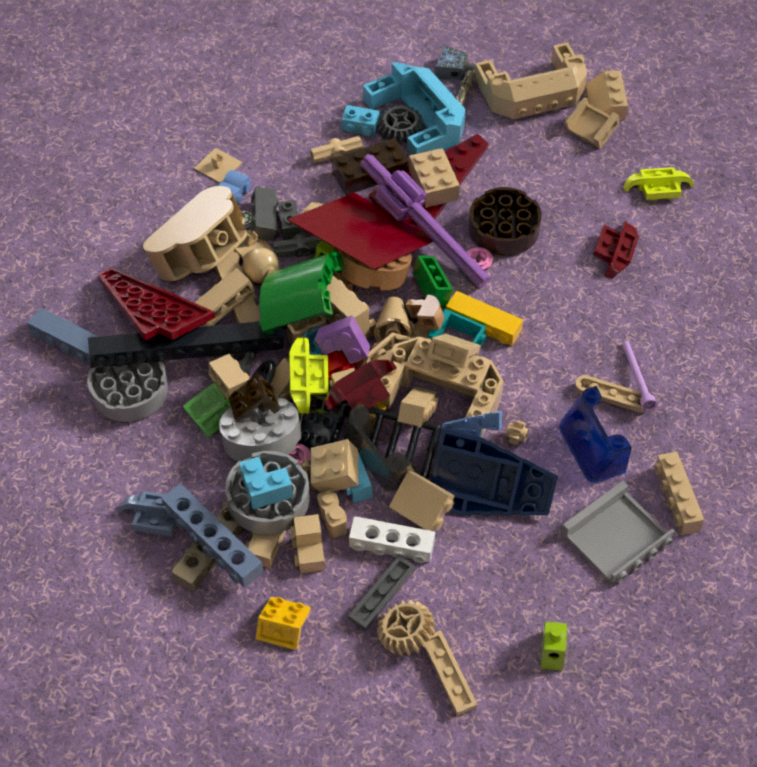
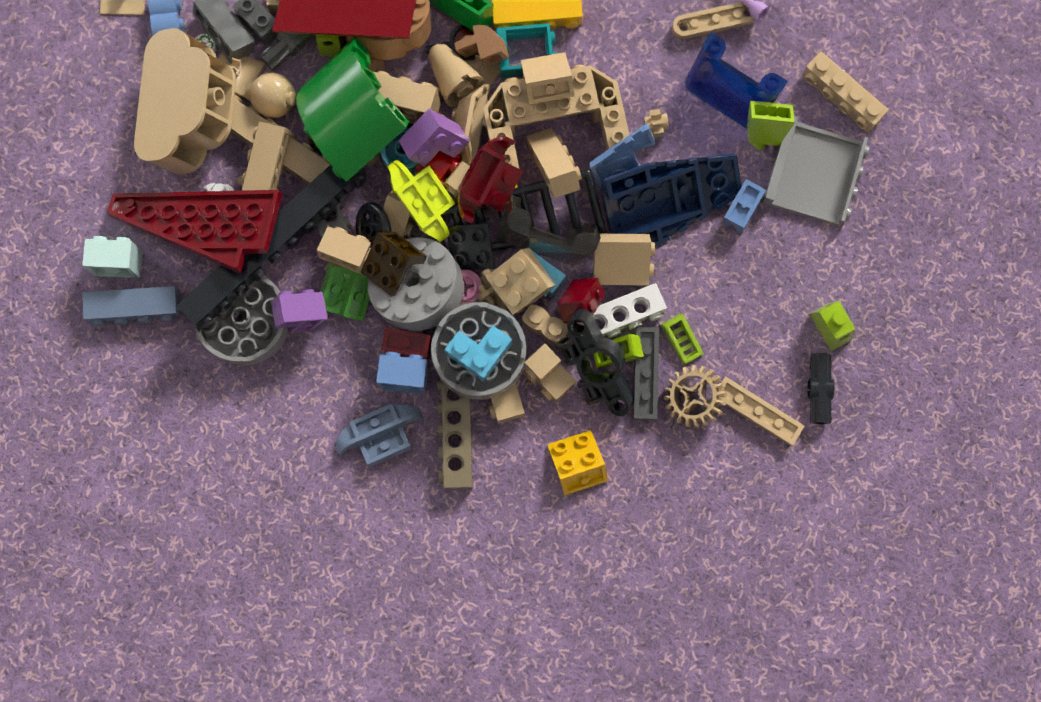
camera: 35 degrees left, 25 degrees up
sand blue brick [161,483,264,588] -> none
none -> light aqua brick [82,236,143,278]
none -> medium lavender brick [271,289,327,333]
none -> medium blue brick [376,352,429,394]
none -> dark red panel [381,327,431,359]
none -> black piece [556,308,634,416]
none -> dark red brick [557,278,604,323]
none -> lime slope [594,334,644,369]
none -> lime slope [659,314,704,365]
none -> medium blue hinge [724,179,766,235]
none -> lime torso [747,101,795,150]
none -> black piece [807,353,834,425]

